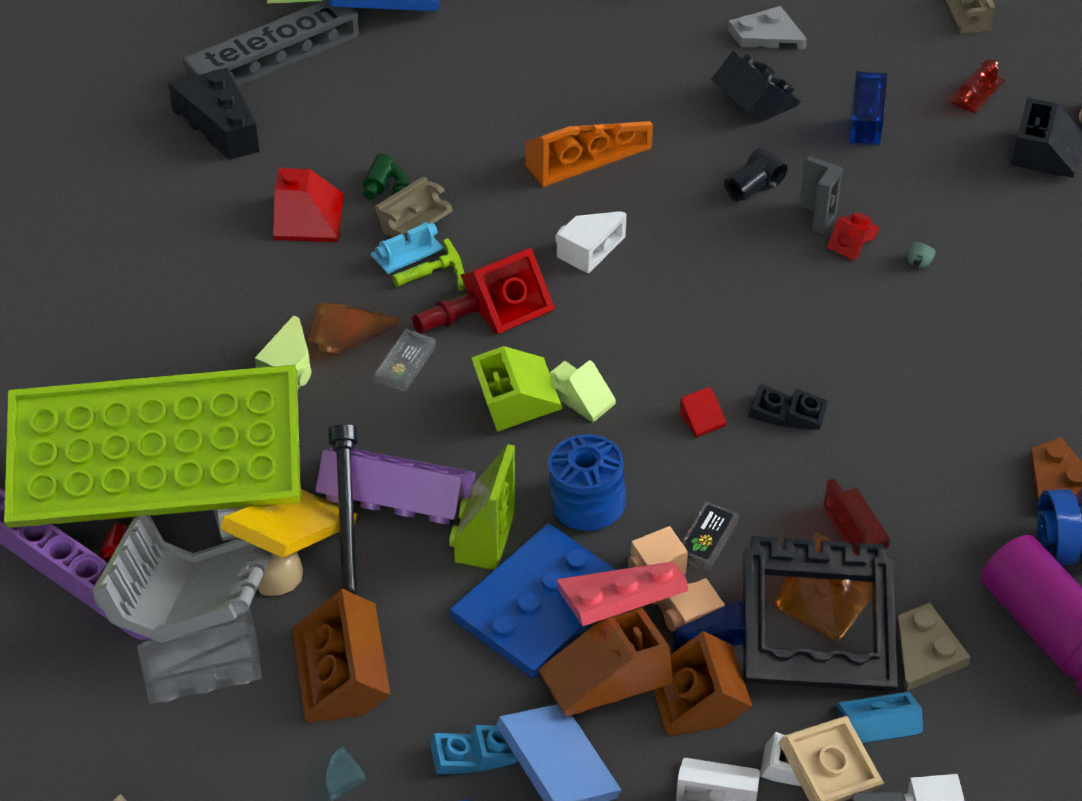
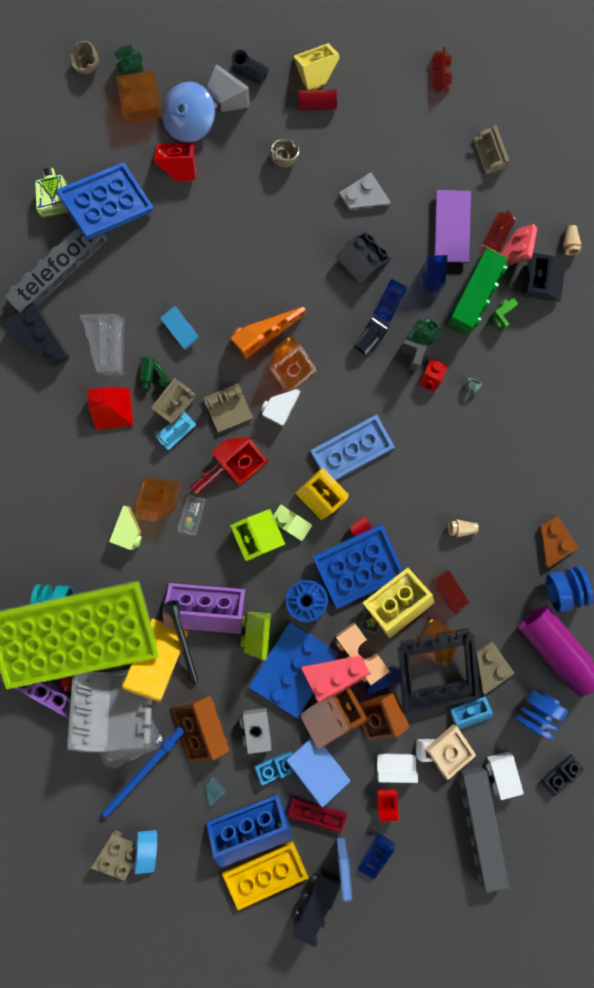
camera: 15 degrees left, 40 degrees up
lime piece [392,238,464,291] -> none
black slope [748,384,828,430] -> none
none -> clear wedge [80,314,124,376]
none -> blue bar [102,727,184,817]
none -> dark azure slope [161,306,200,350]
none -> dark tan hinge [204,383,253,433]
none -> light grey brick [240,708,272,754]
none -> clear orange slope [269,336,317,392]
none -> yellow slope [295,467,349,520]
none -> medium blue tile [310,414,395,480]
none -> blue plate [312,524,403,609]
none -> light yellow slope [363,567,435,638]
none -> clear blue slope [374,279,408,322]
none -> clear green brick [407,317,441,346]
none -> medium lavender piece [434,190,471,263]
none -> green brick [446,248,508,335]
none -> tan cone [448,519,478,538]
none -> bright green bracket [491,298,518,330]
none -> coral wing [501,224,537,266]
none -> blue wheel [516,689,569,740]

